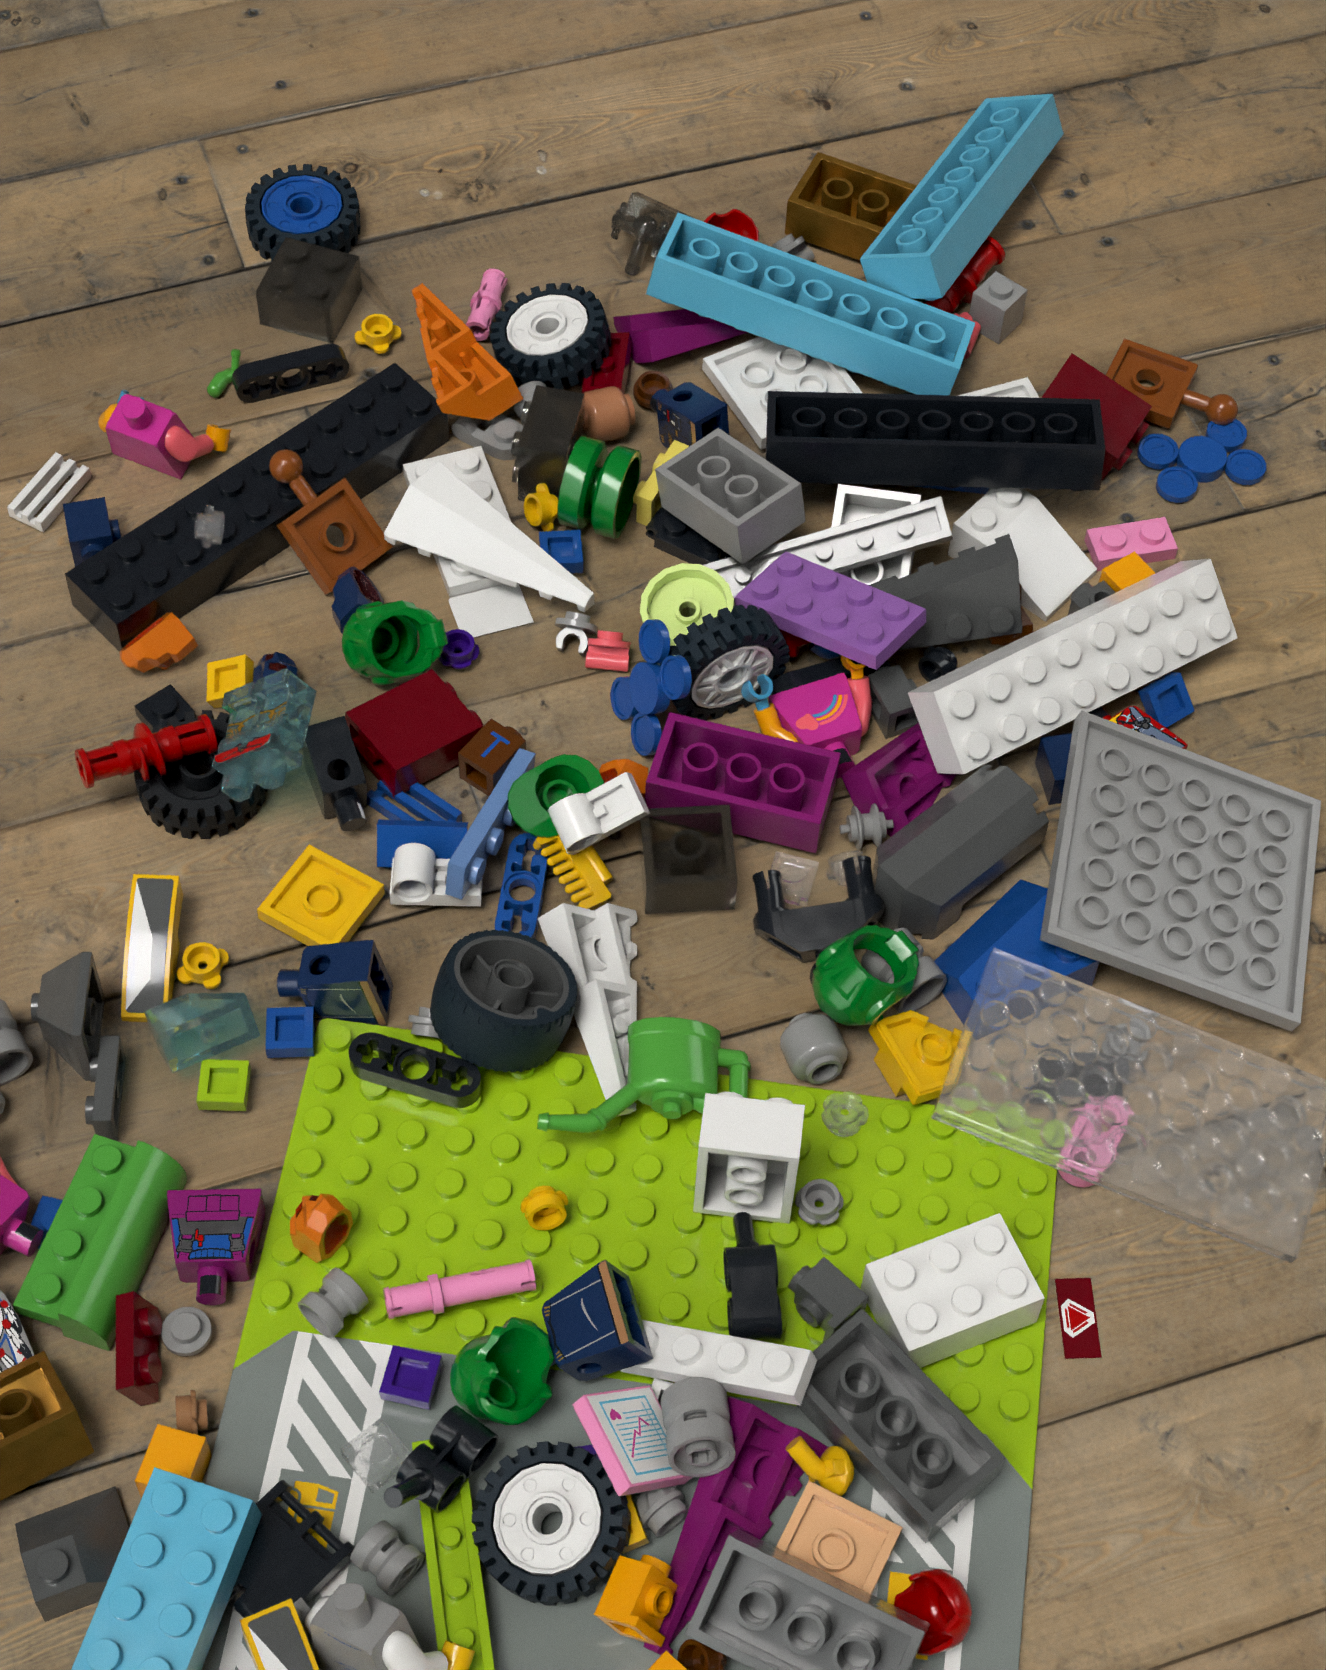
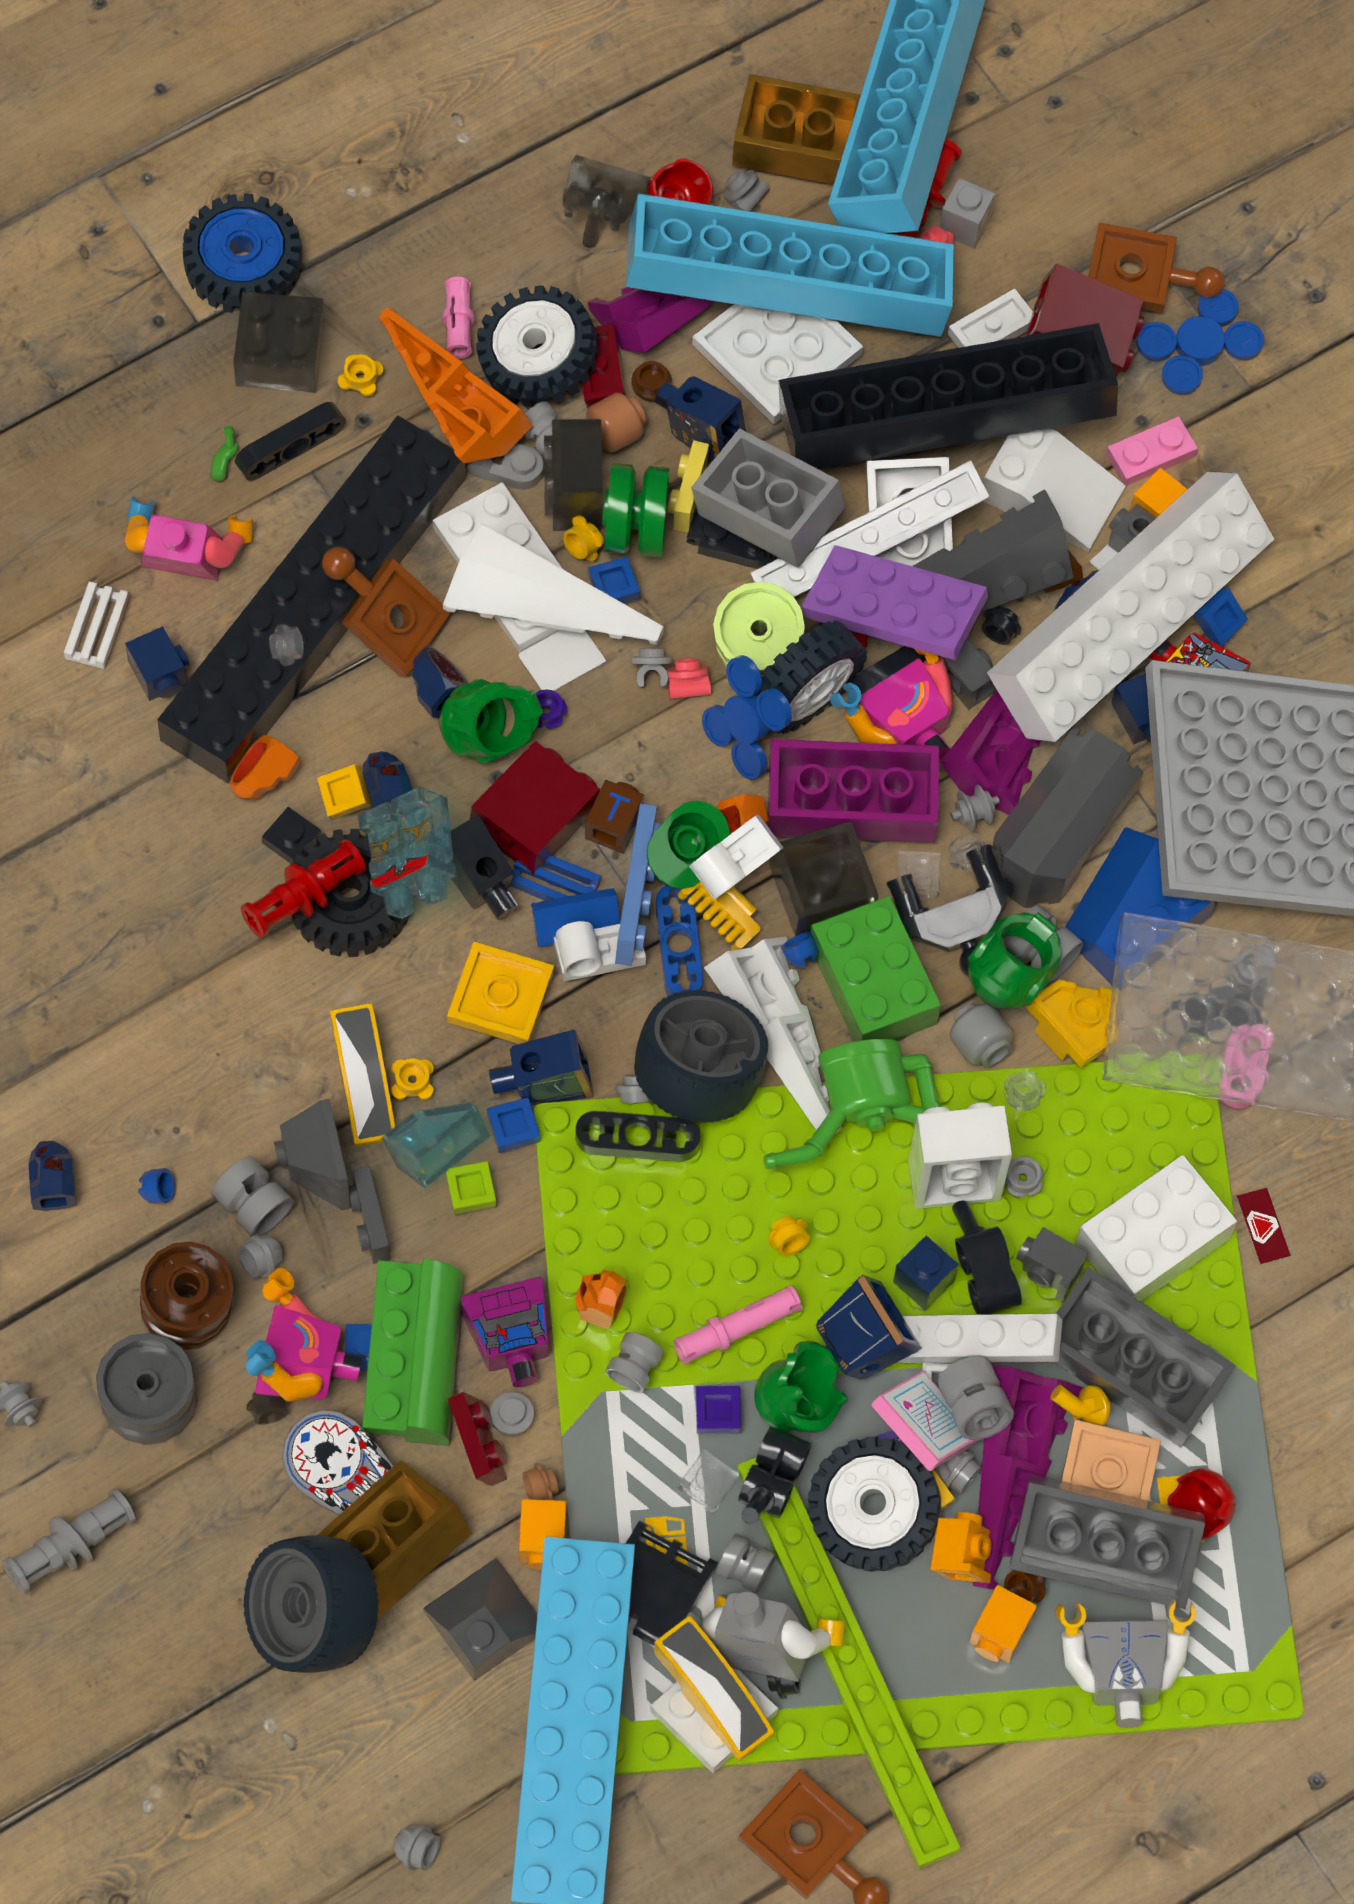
camera: 15 degrees left, 10 degrees up
none -> blue hinge [781,932,818,968]
none -> bright green brick [811,896,941,1042]
none -> dark blue brick [893,1235,958,1311]

